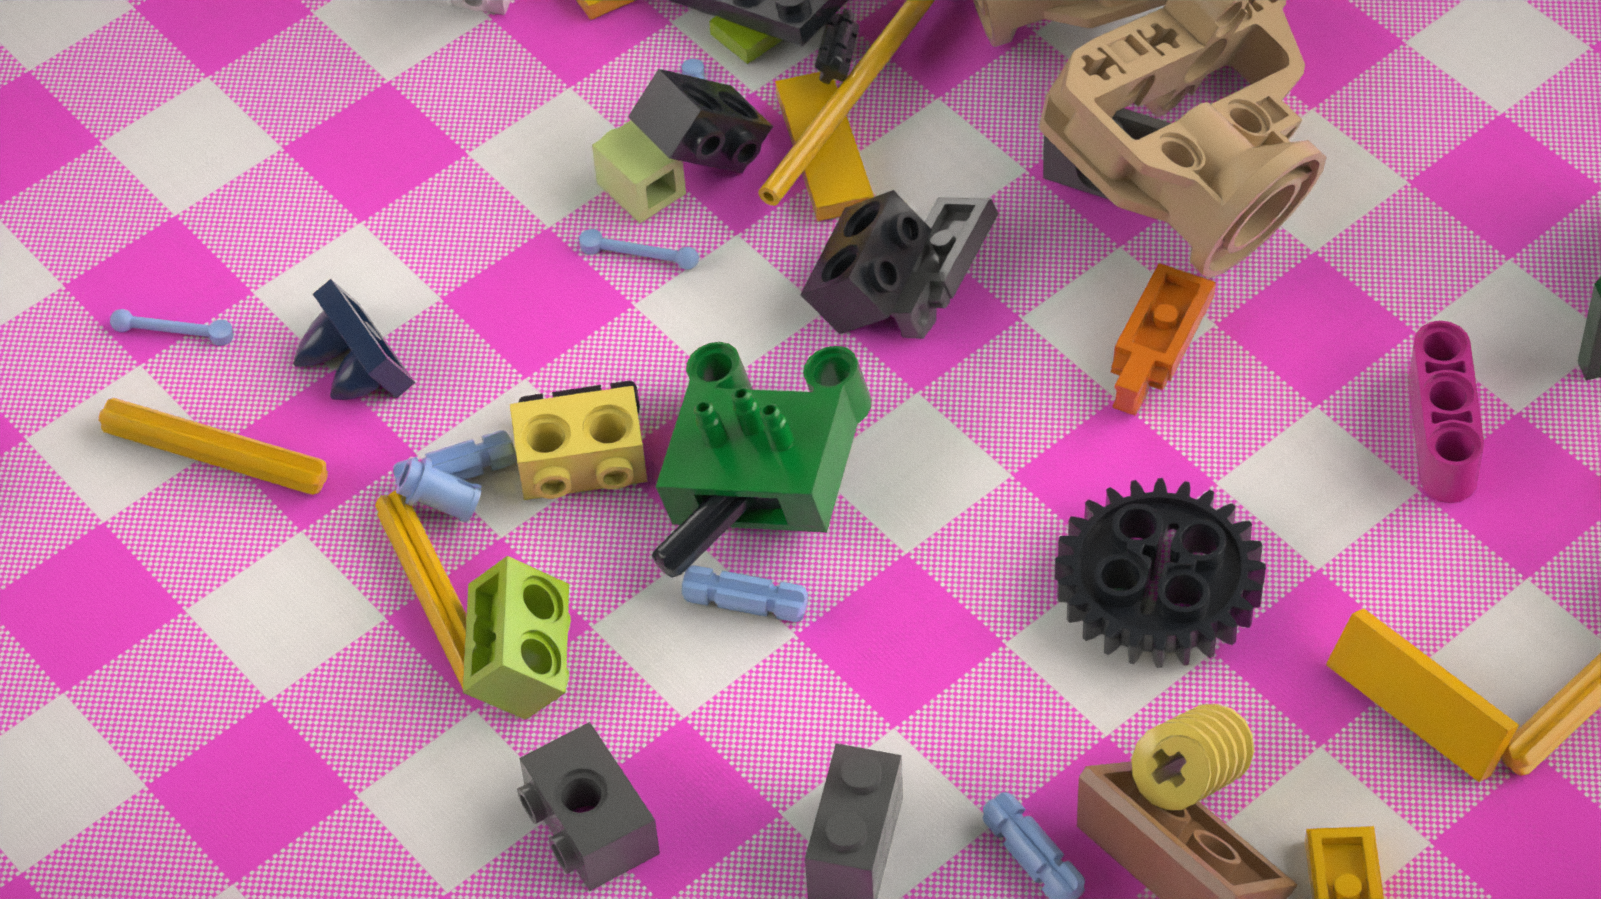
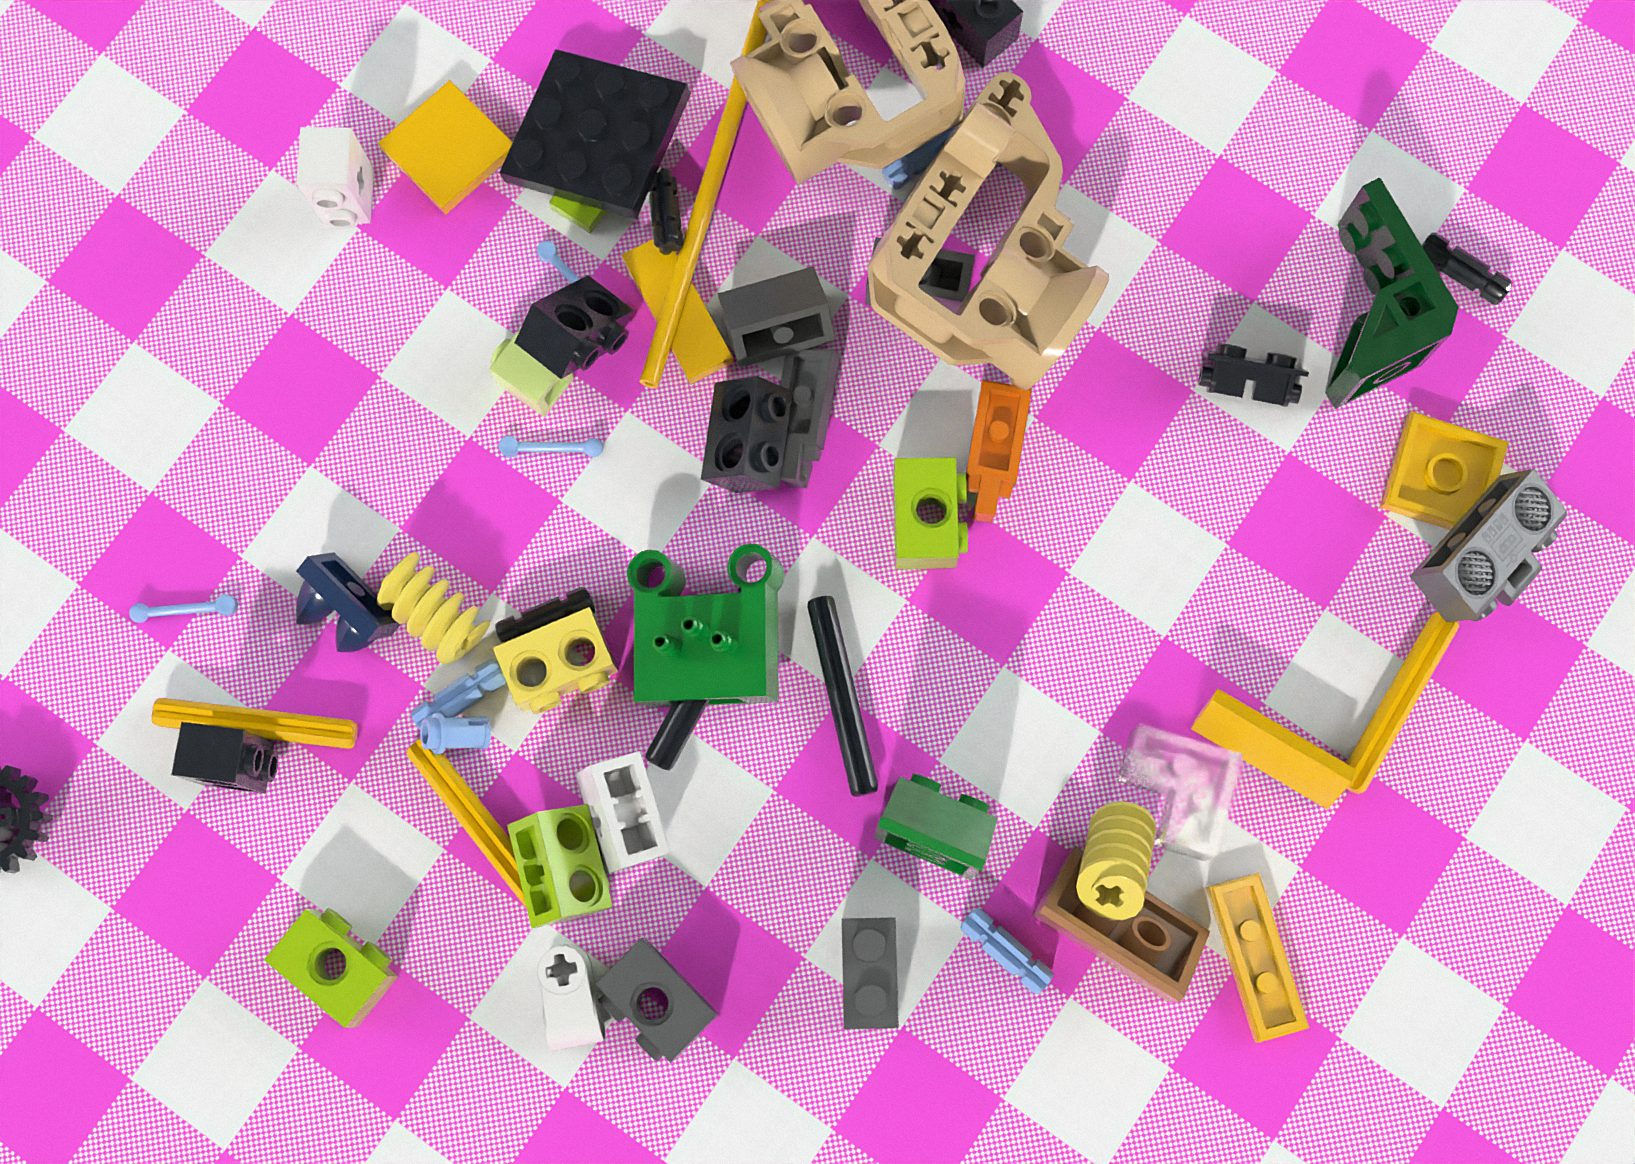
camera: 15 degrees left, 25 degrees up
light blue axle [682,565,808,622] -> none
black gear [1055,478,1266,668] -> none
dark pink beam [1408,320,1484,503] -> none
none -> black brick [171,721,278,794]
none -> lime brick [264,908,399,1028]
none -> light yellow piece [377,551,491,665]
none -> white piece [537,944,606,1052]
none -> white brick [575,751,671,874]
none -> dark grey brick [717,266,836,368]
none -> black axle [807,596,878,797]
none -> green slope [874,773,998,880]
none -> lime brick [893,457,968,569]
none -> clear brick [1117,724,1243,861]
none -> black hinge [1198,343,1309,407]

